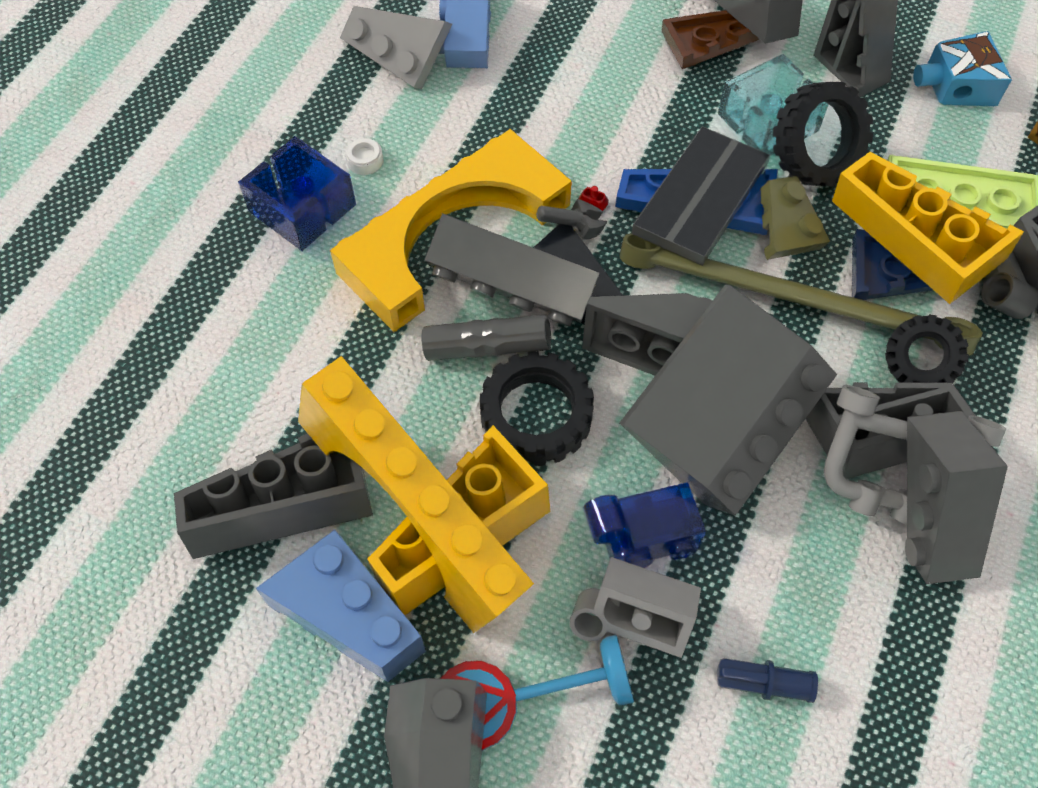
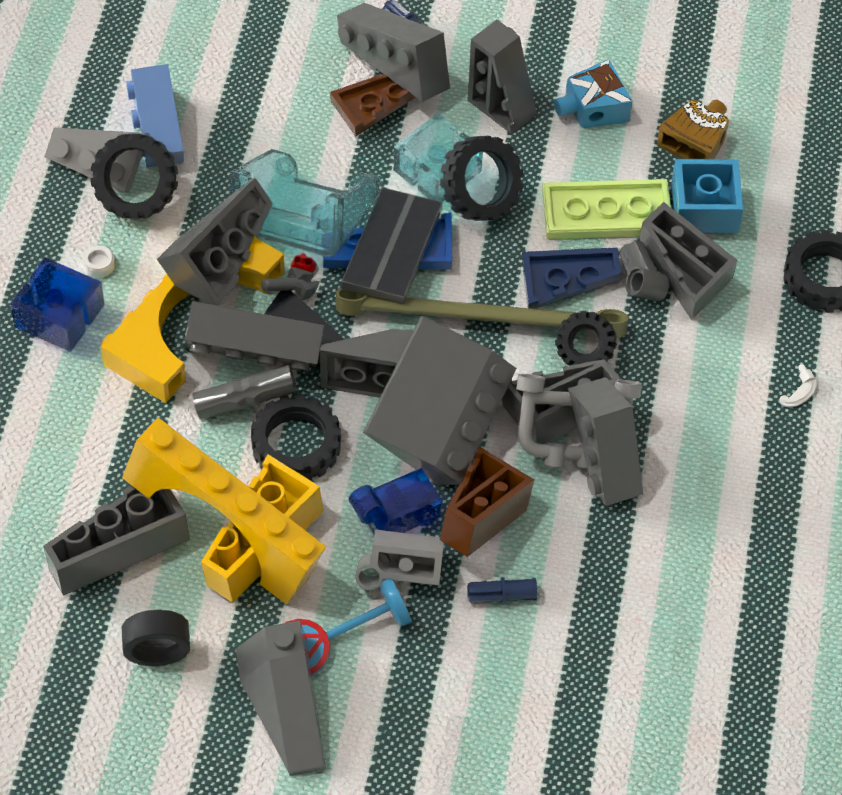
camera: 15 degrees left, 5 degrees down
medium blue wedge [256,530,426,682] -> none
olive wing [760,176,830,260] -> none
yellow wedge [832,152,1024,304] -> none
none -> black tyre [90,134,178,219]
none -> black tyre [121,609,190,666]
none -> dark grey wedge [157,178,273,305]
none -> clear light blue windscreen [230,149,380,257]
none -> reddish brown wedge [440,446,535,557]

